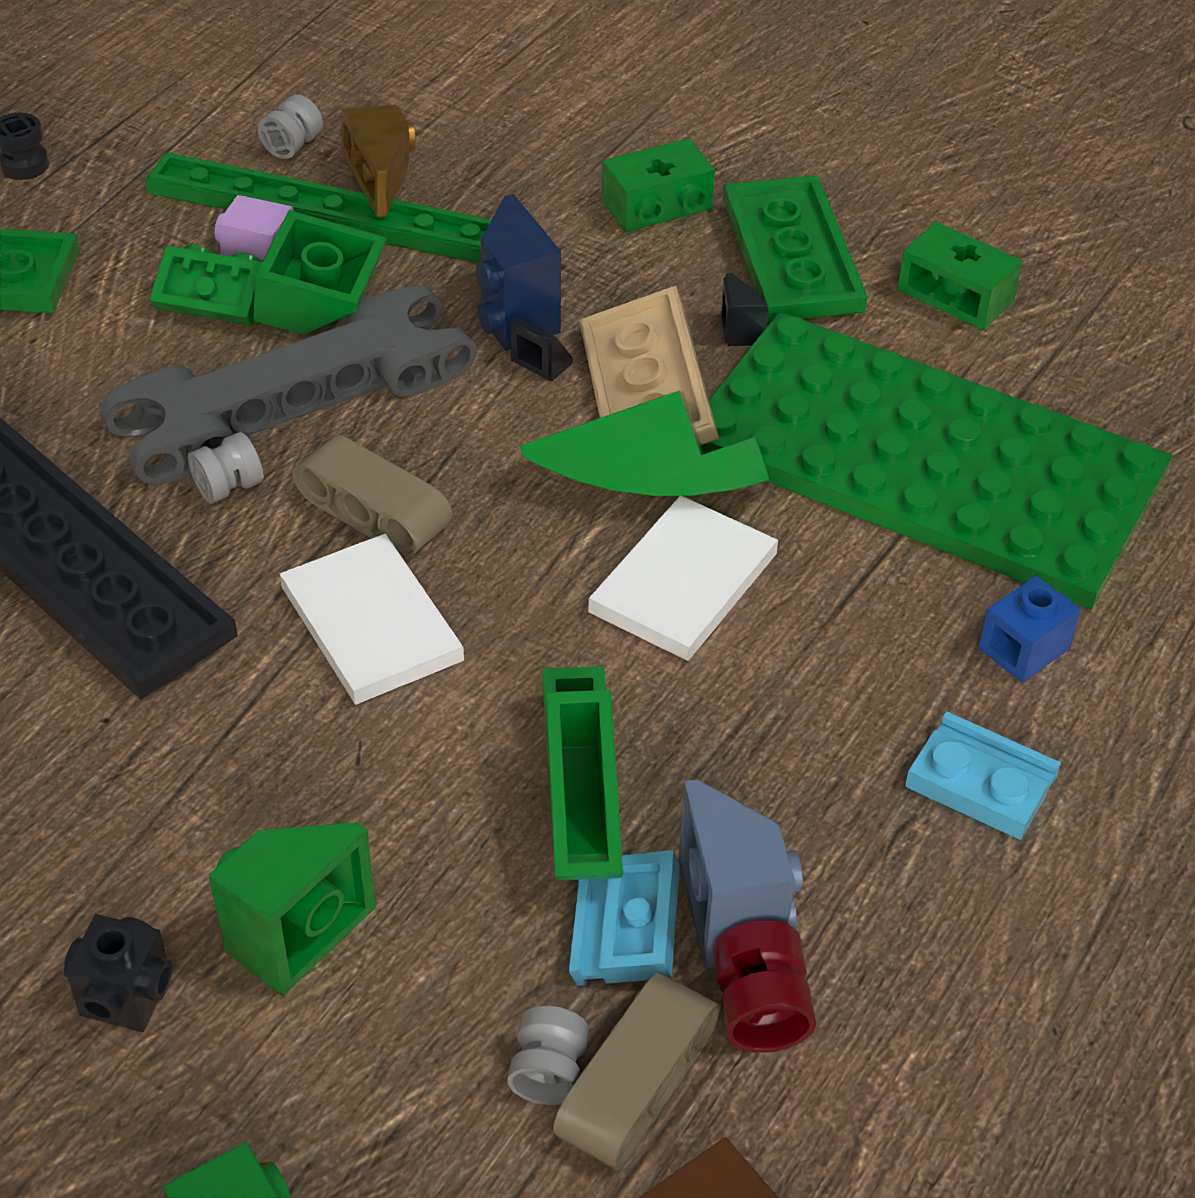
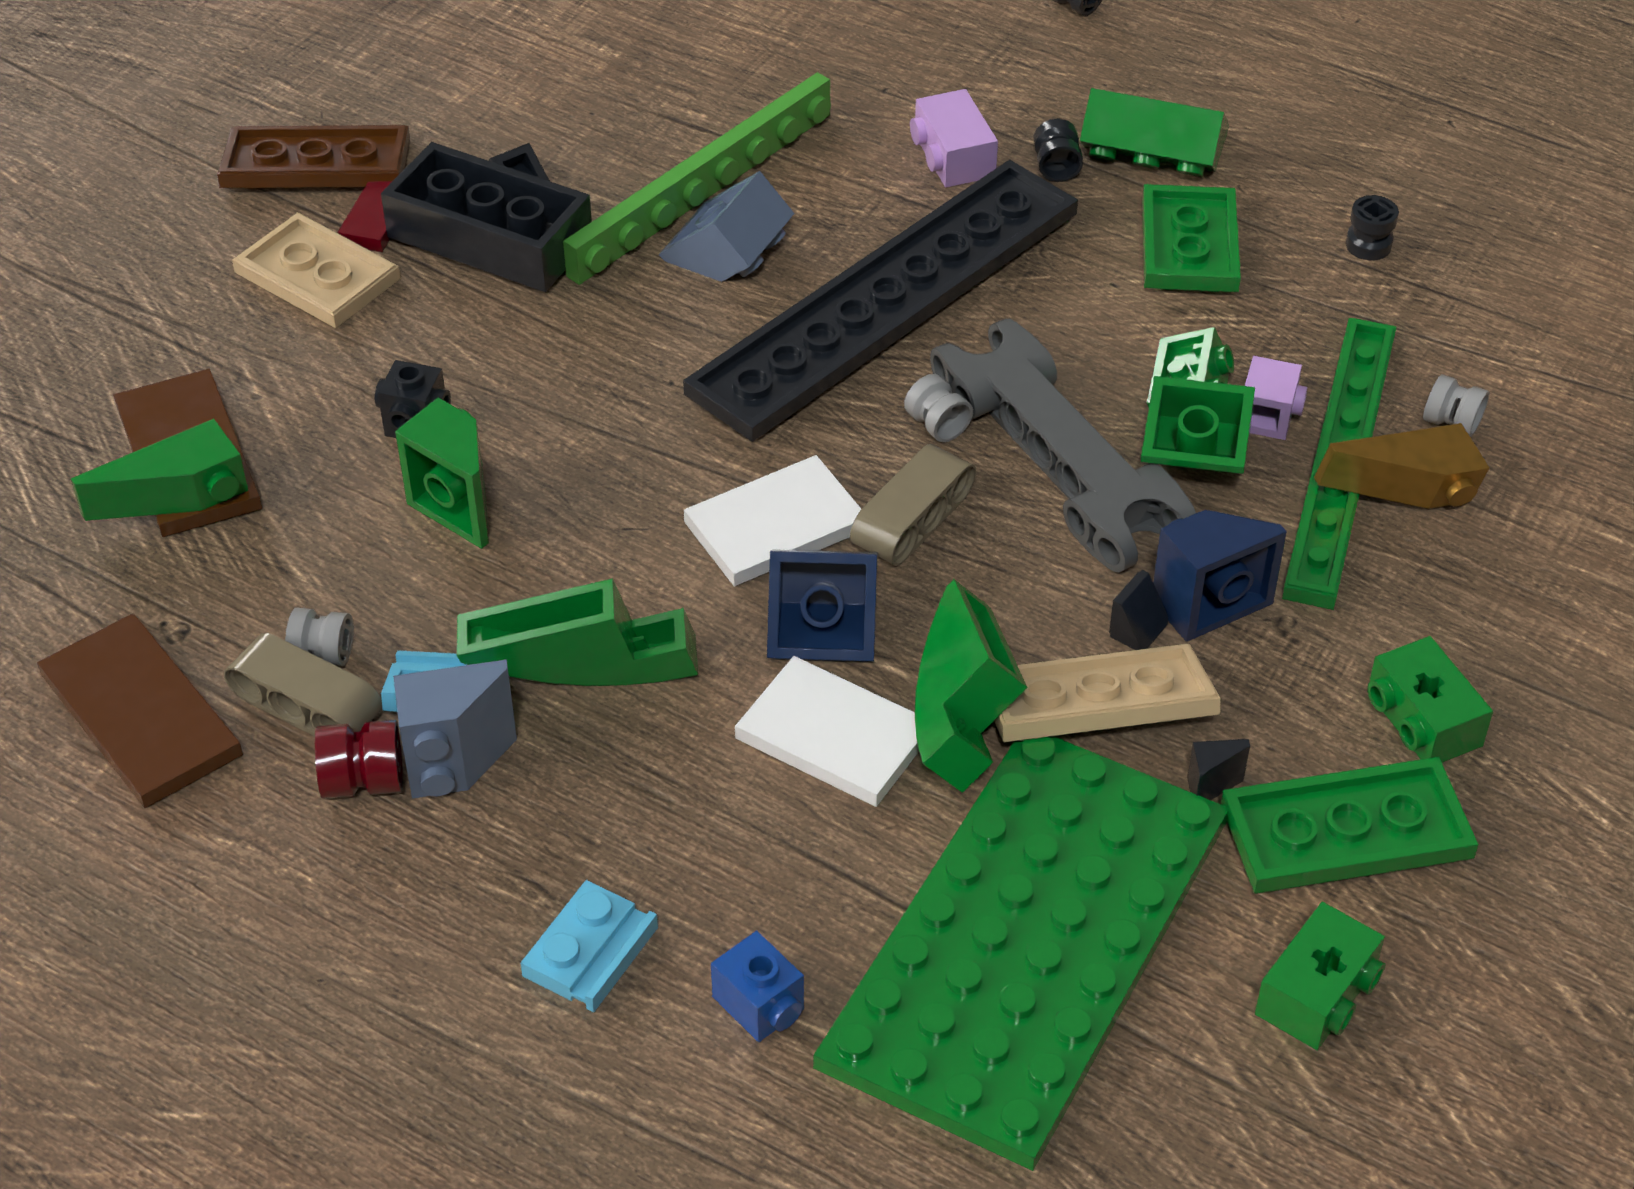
camera: 90 degrees right, 0 degrees up
none -> dark blue slope [767,549,878,661]

